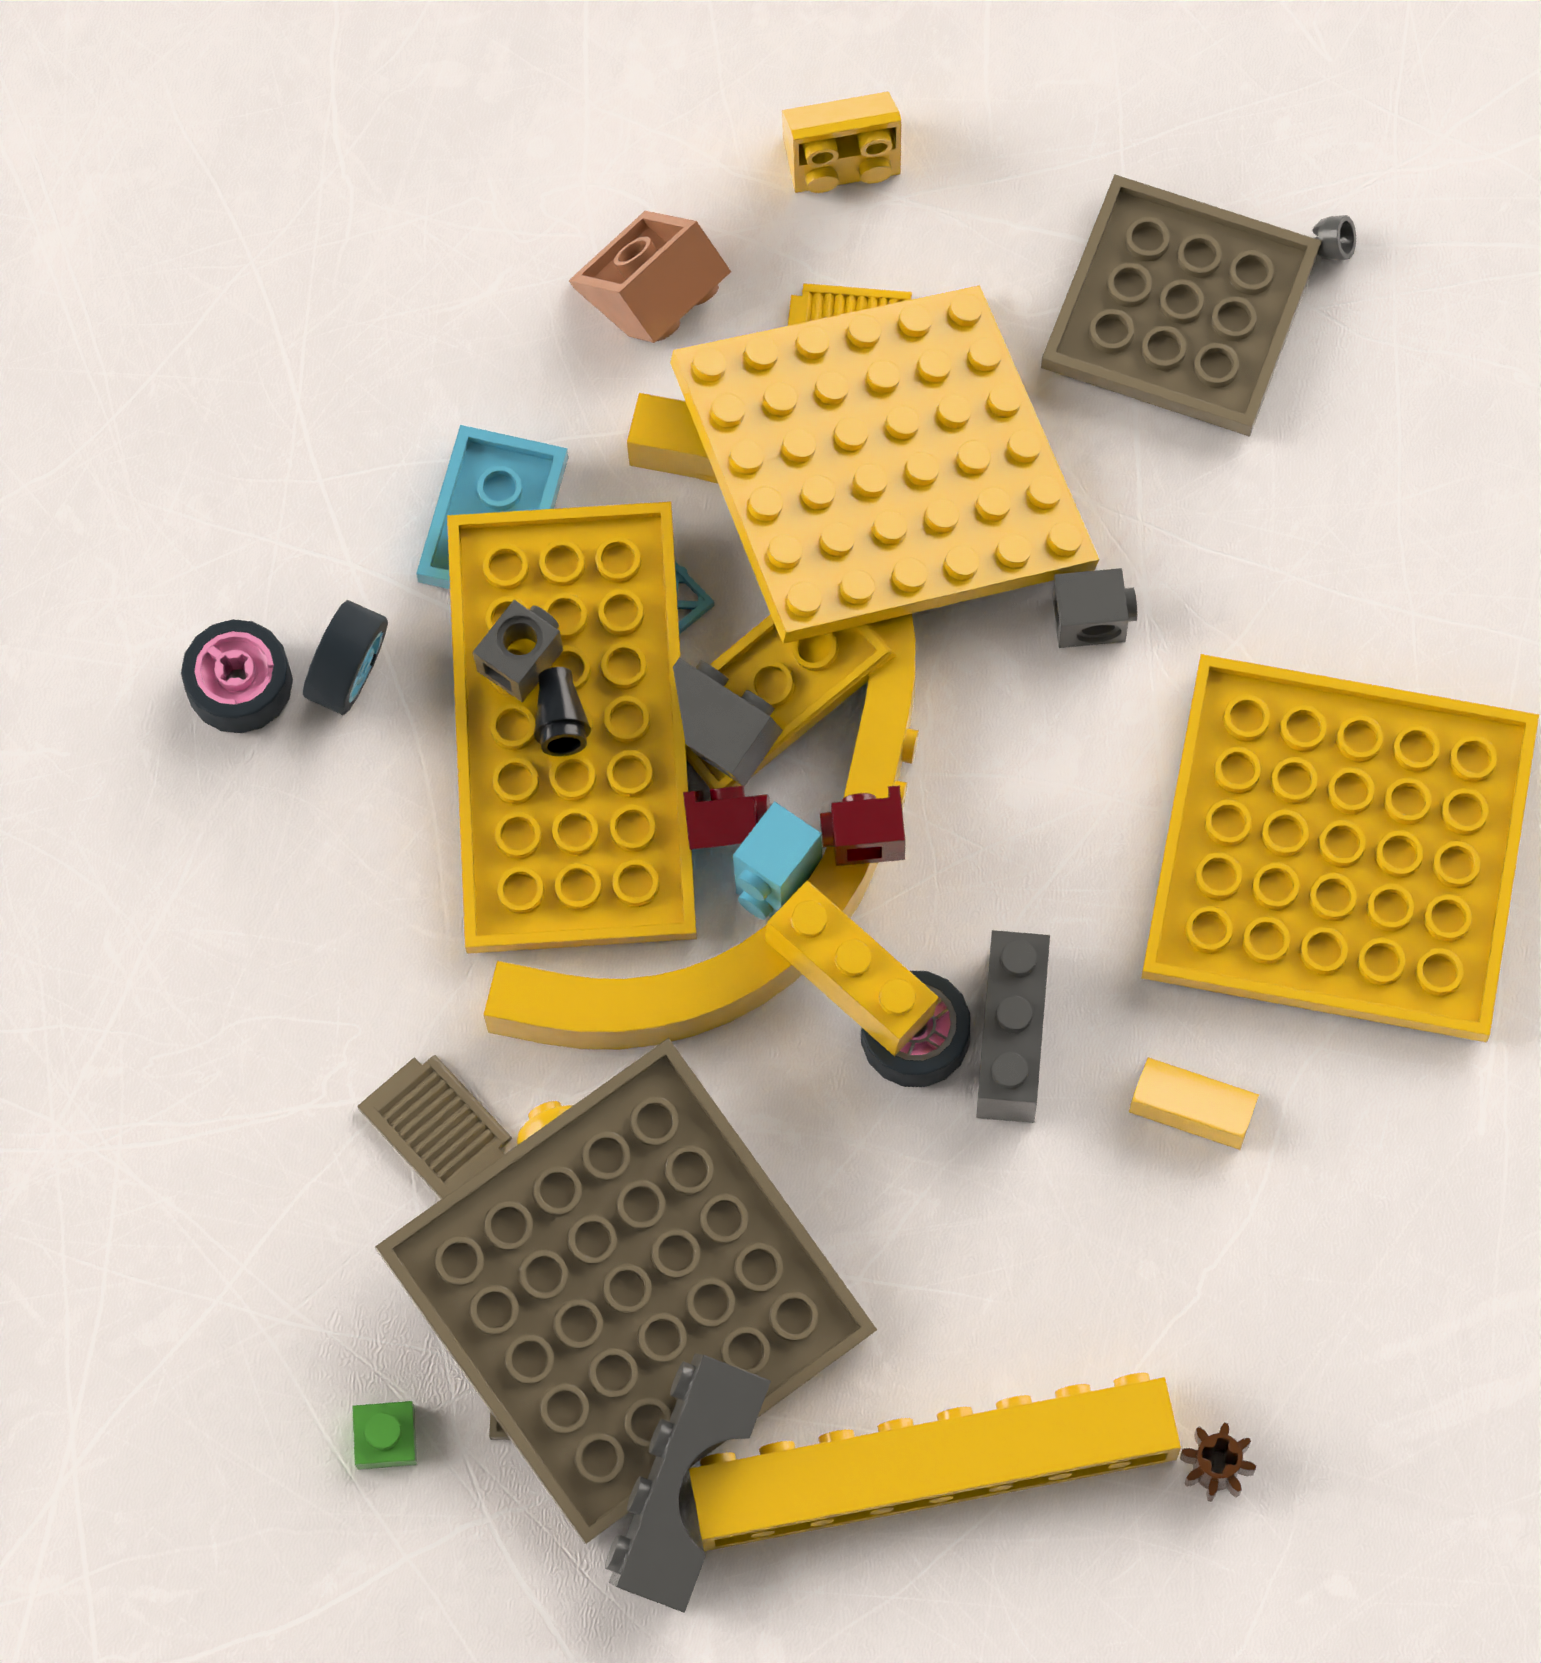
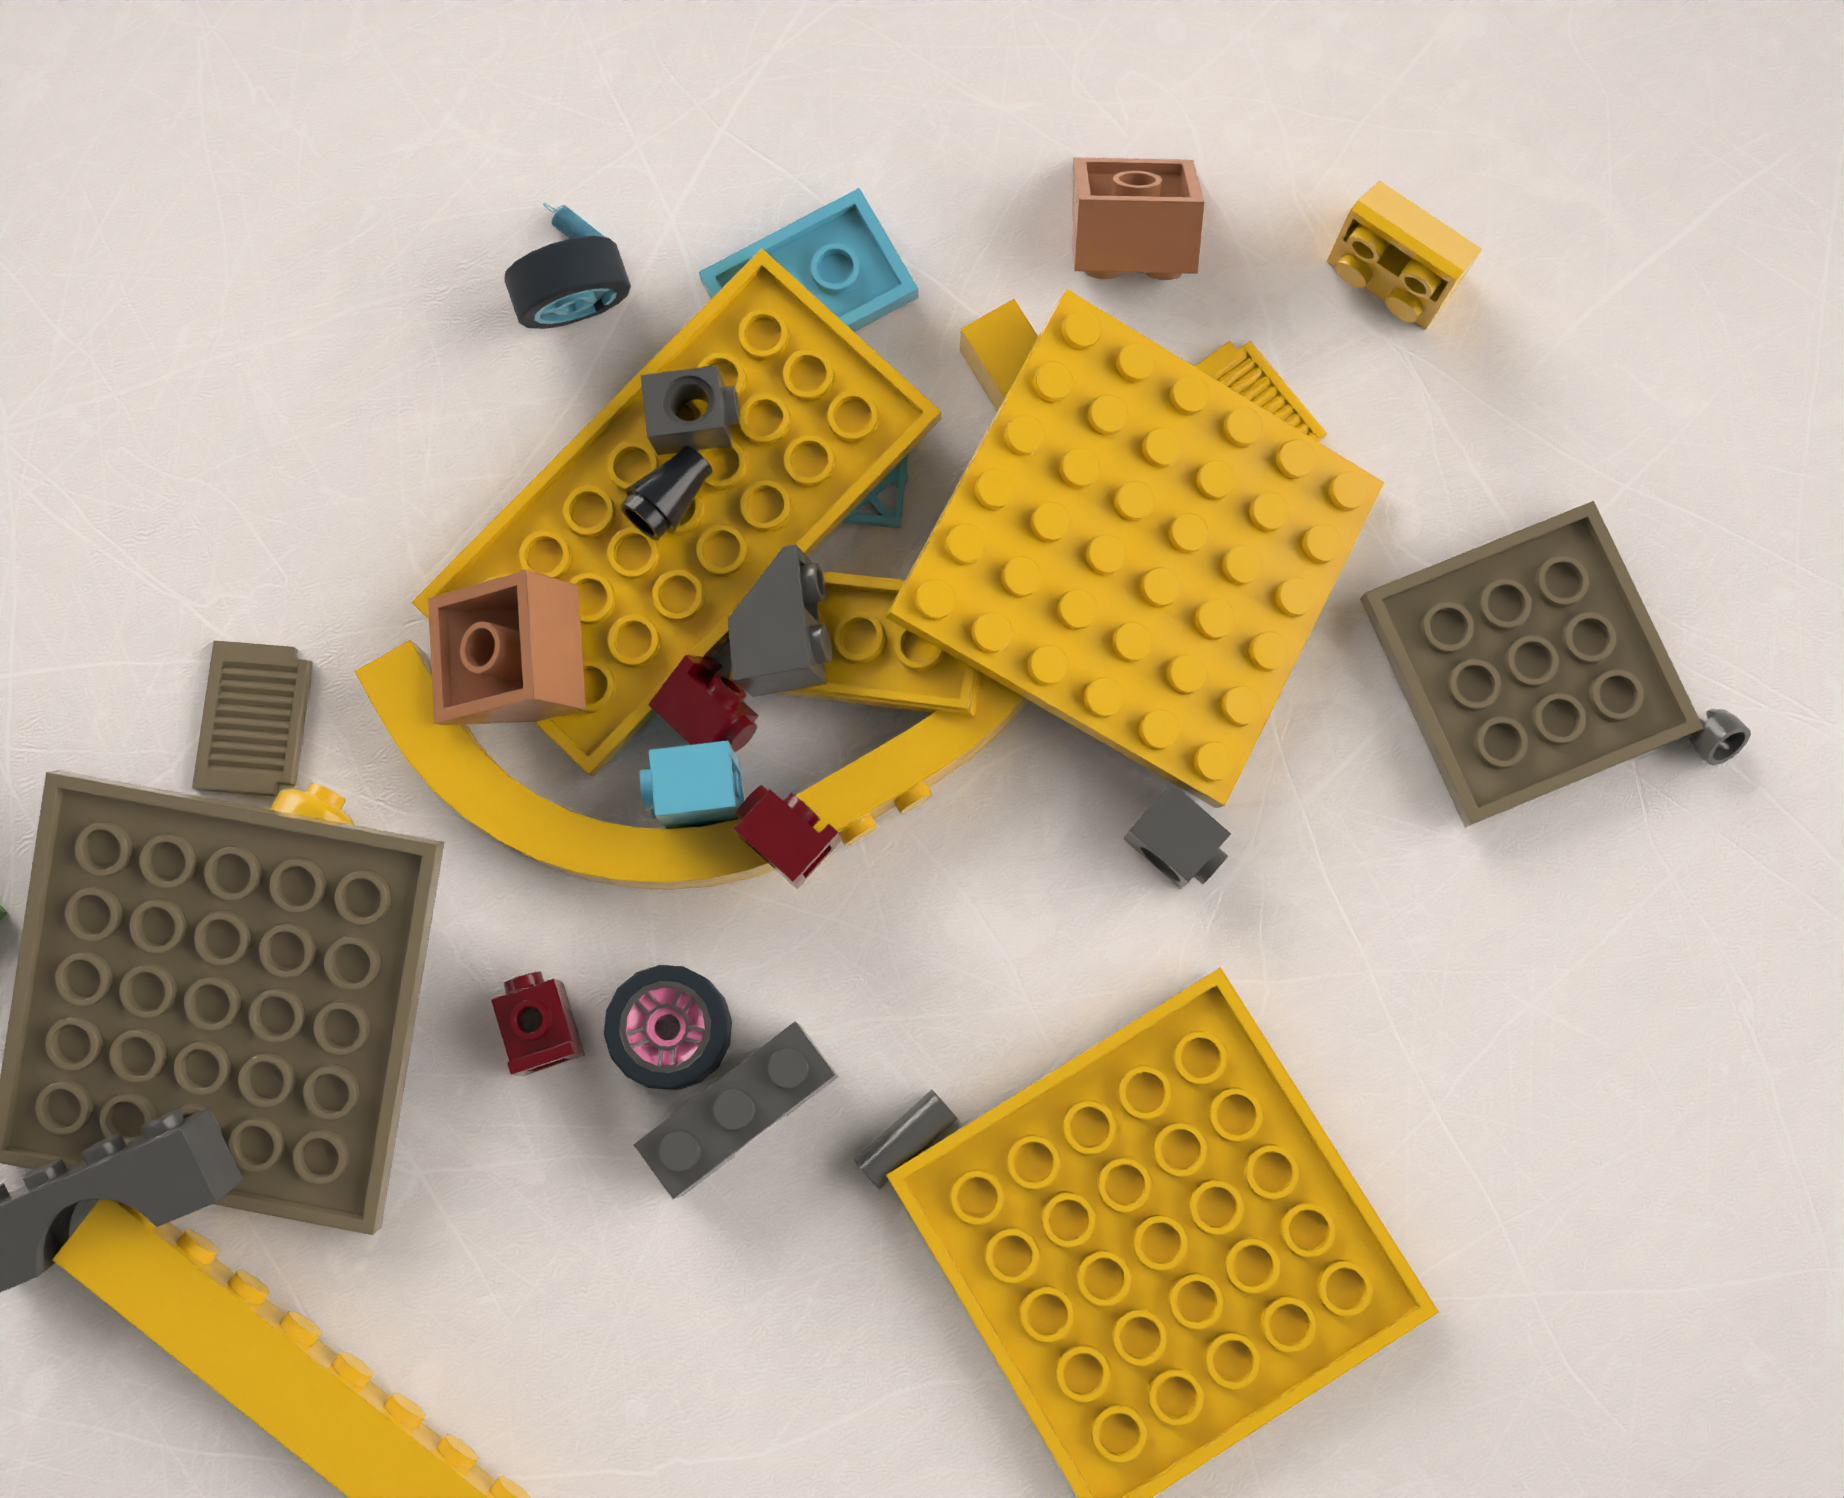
camera: 45 degrees right, 10 degrees up
wheel [181,619,293,733] -> none
yellow brick [765,880,939,1057] -> none
yellow slope [1129,1057,1259,1150] -> none
none -> nougat slope [428,570,586,725]
none -> dark red brick [491,971,585,1076]
none -> medium azure piece [543,203,605,239]
none -> dark grey hinge [854,1089,958,1190]

